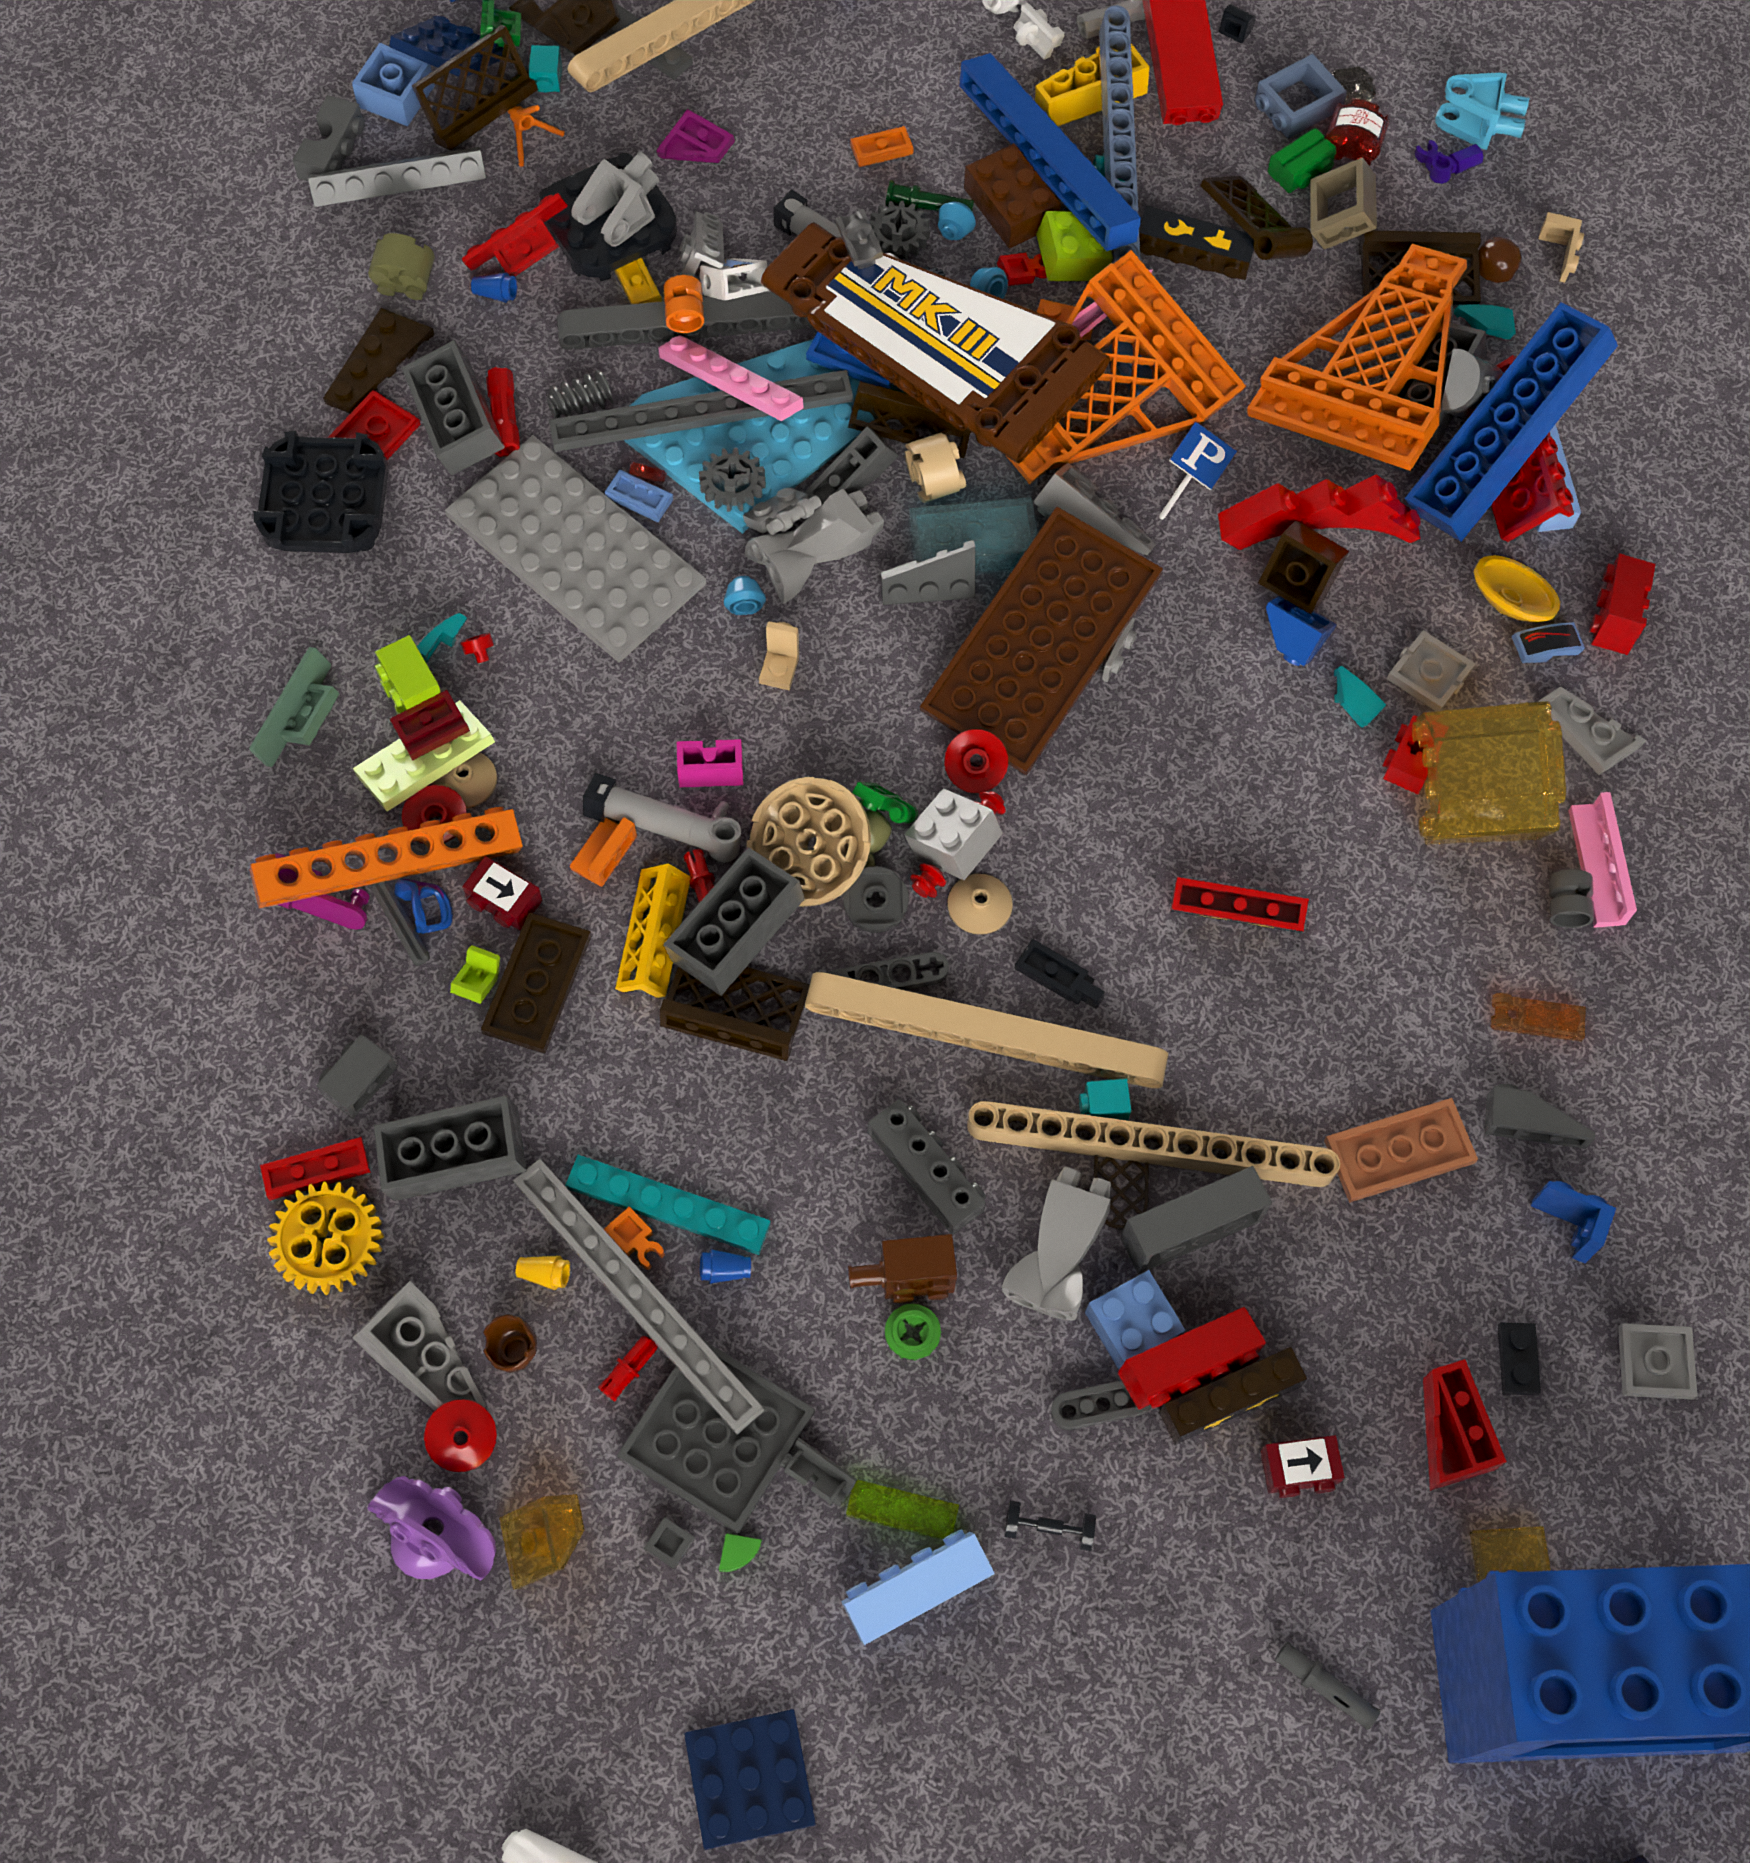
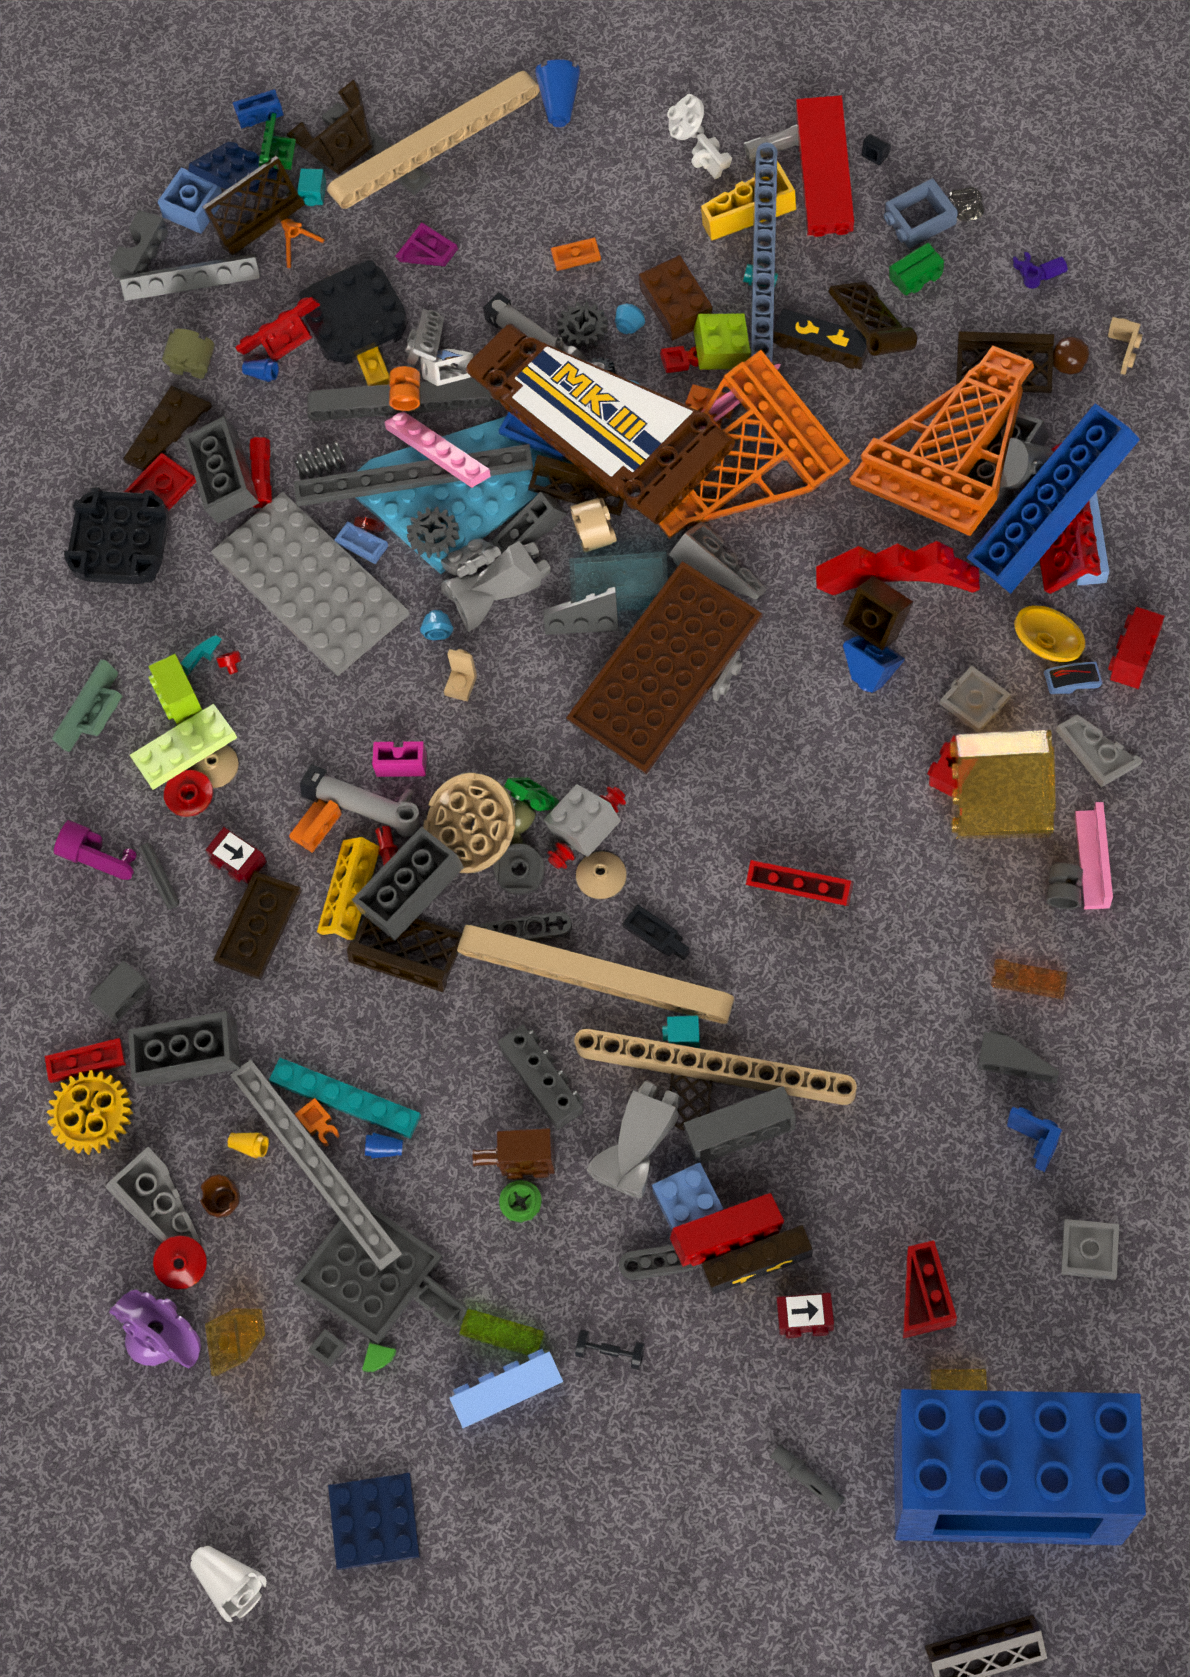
camera: 15 degrees right, 0 degrees up
orange brick [249,807,523,908] -> none
dark red plate [390,690,470,761] -> none
blue piece [394,878,453,934] -> none
lime bracket [450,945,500,1004] -> none
light grey piece [571,151,660,247] -> none
red axle [597,1336,658,1402] -> none
flat silver hips [835,208,883,269] -> none
dark green pin [885,180,974,212] -> none
red dish [944,729,1008,793] -> none
blue brick [959,53,1141,251] -> none
dark azure cone [970,267,1008,299] -> none
blue piece [1159,421,1237,520] -> none
dark tan window [1310,157,1377,250] -> none
nougat plate [1324,1098,1478,1203] -> none
clear red brick [1325,99,1389,166] -> none
teal slope [1334,666,1386,728] -> none
medium azure piece [1435,73,1529,150] -> none
teal slope [1454,304,1516,339] -> none
black plate [1498,1322,1541,1396] -> none

